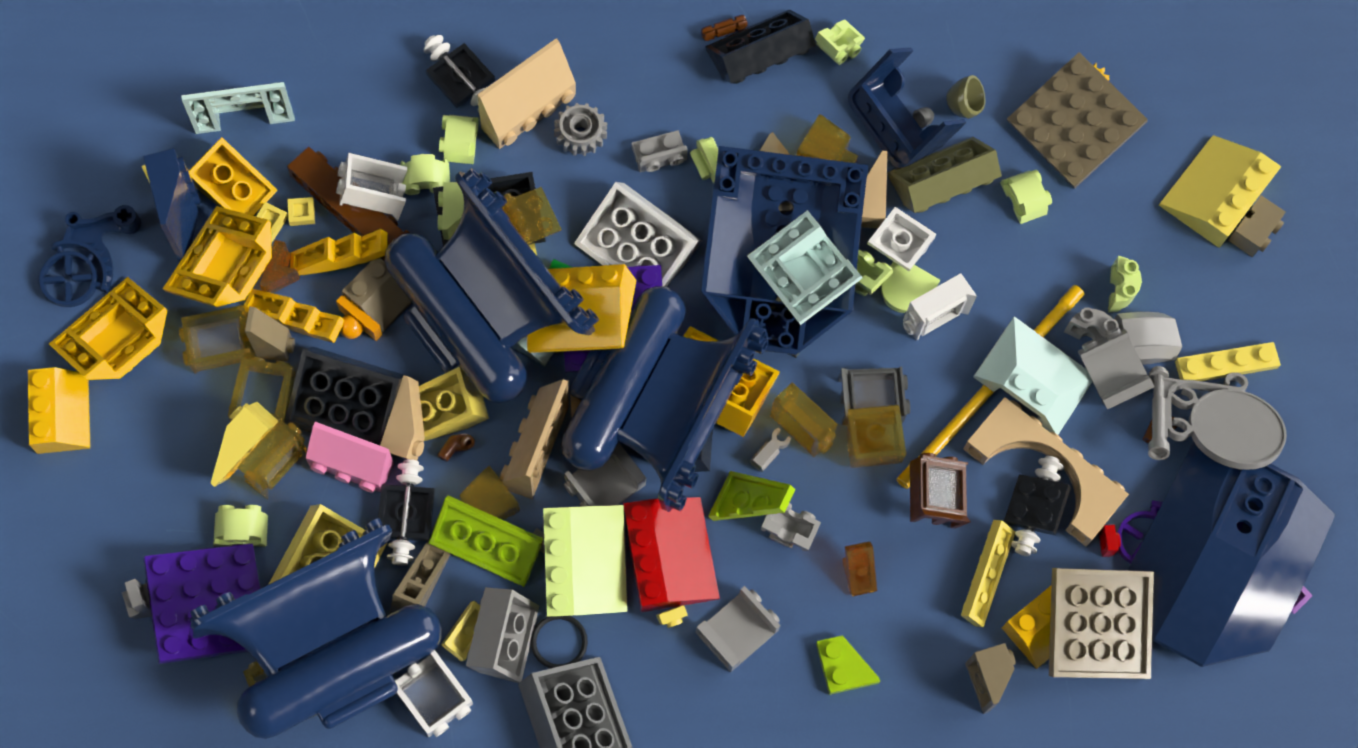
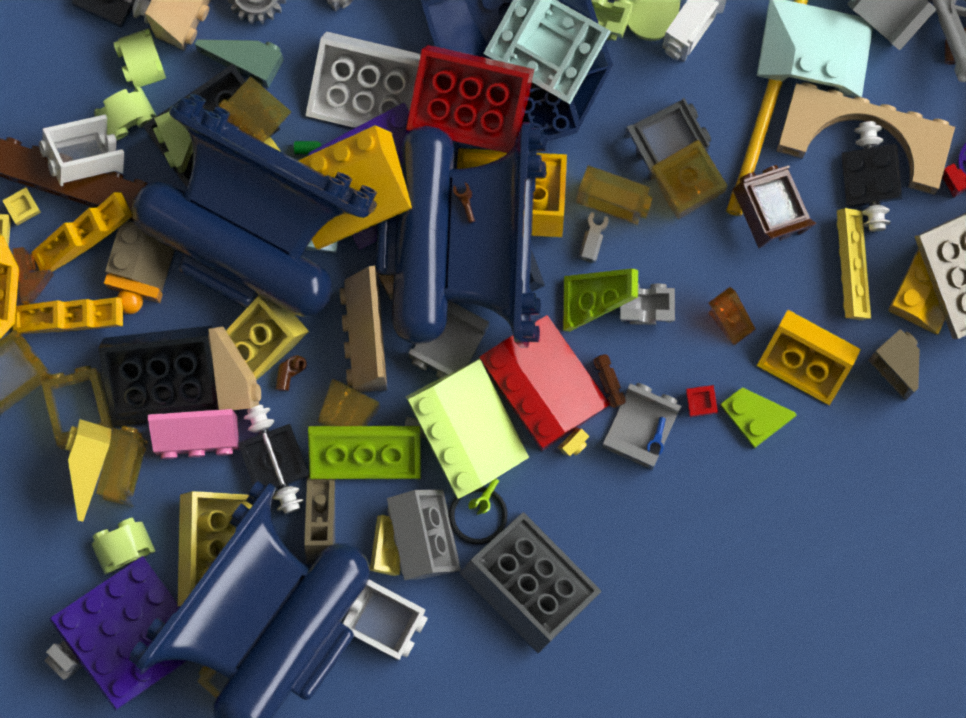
camera: 15 degrees left, 10 degrees up
dark tan slope [245,307,295,361] -> none
none -> sand green slope [195,39,284,88]
none -> red slope [406,45,535,153]
none -> reddish brown hand [453,182,475,223]
none -> lime hand [468,478,499,515]
none -> reddish brown axle [593,354,626,408]
none -> blue hand [647,417,666,455]
none -> red plate [686,385,718,417]
none -> yellow slope [757,310,861,406]

